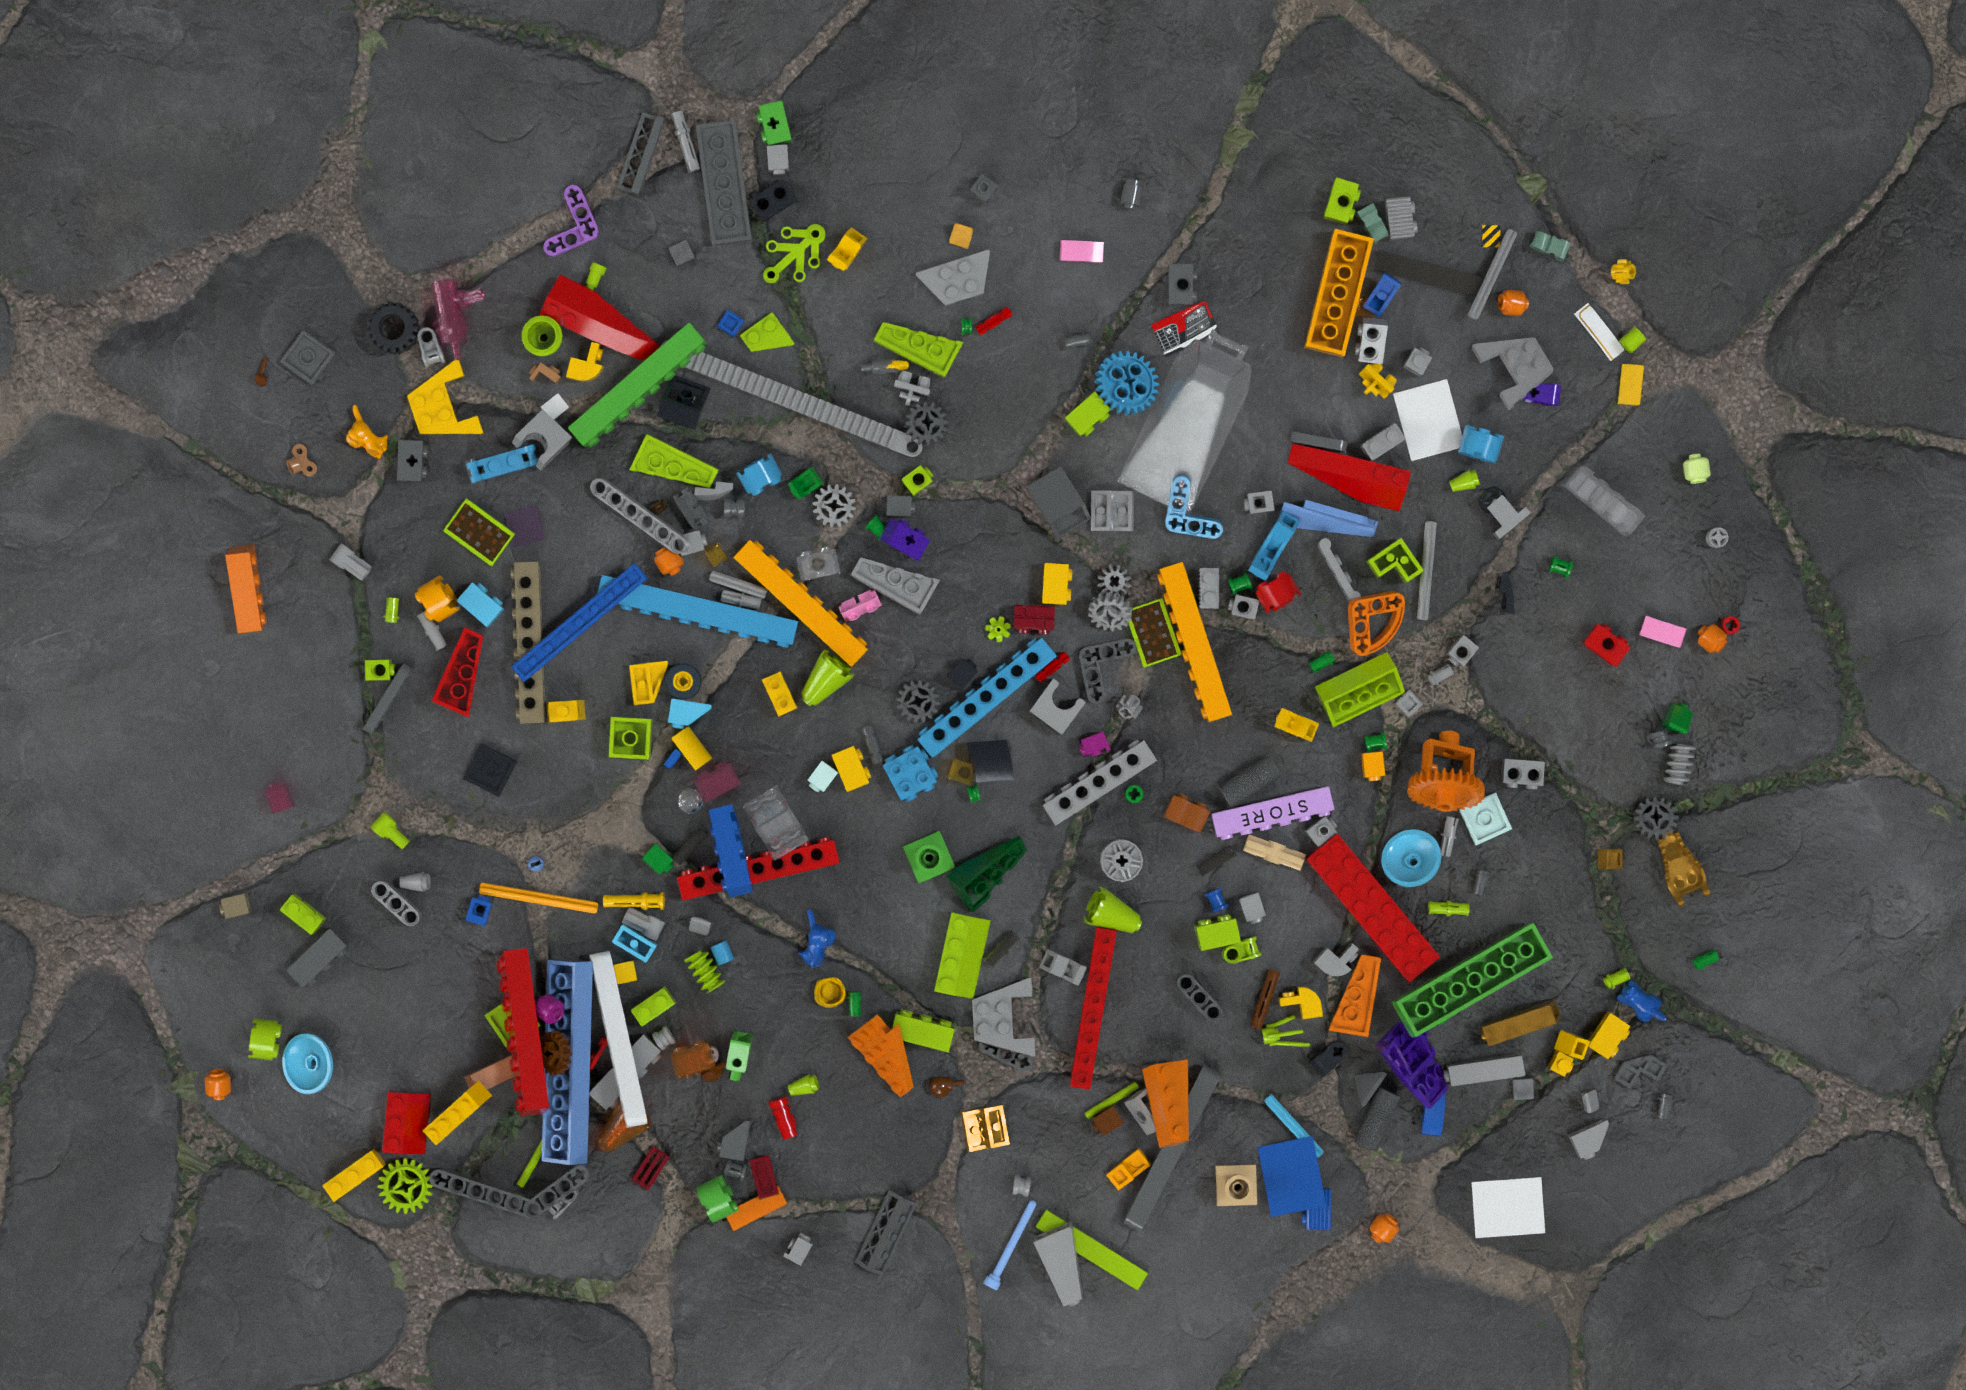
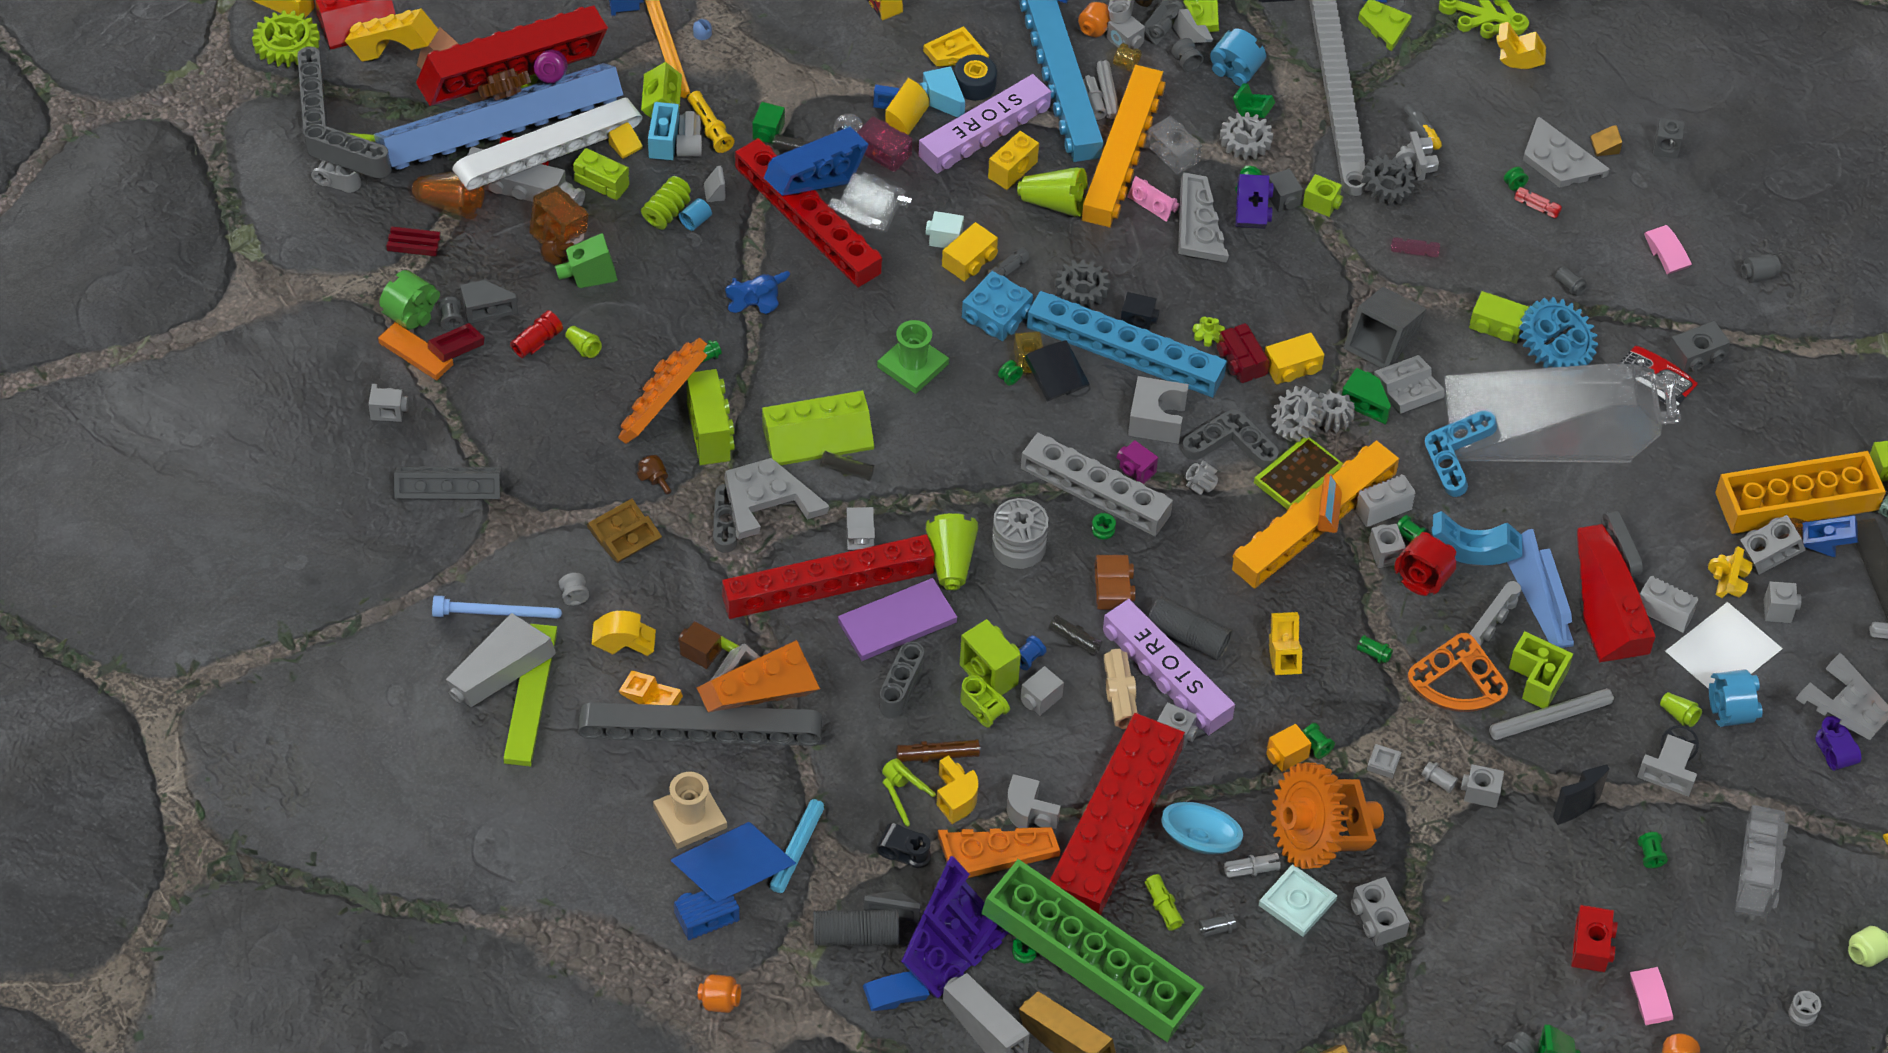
camera: 65 degrees right, 35 degrees down
lime brick [609,717,653,760] -> none
yellow hair [814,977,846,1008] -> none
lime wing [874,322,963,378] -> none
dark green wedge [946,836,1027,913] -> none
red axle [1035,652,1070,683] -> none
light grey brick [1244,490,1274,514] -> none
lime slope [1315,652,1405,727] -> none
none -> yellow brick [591,611,656,656]
none -> lime brick [641,62,682,118]
none -> medium lavender tile [838,578,957,661]
none -> lavender brick [919,74,1051,174]
none -> orange slope [1317,473,1342,533]
none -> green slope [1341,368,1391,425]
none -> clear pink axle [1391,237,1440,257]

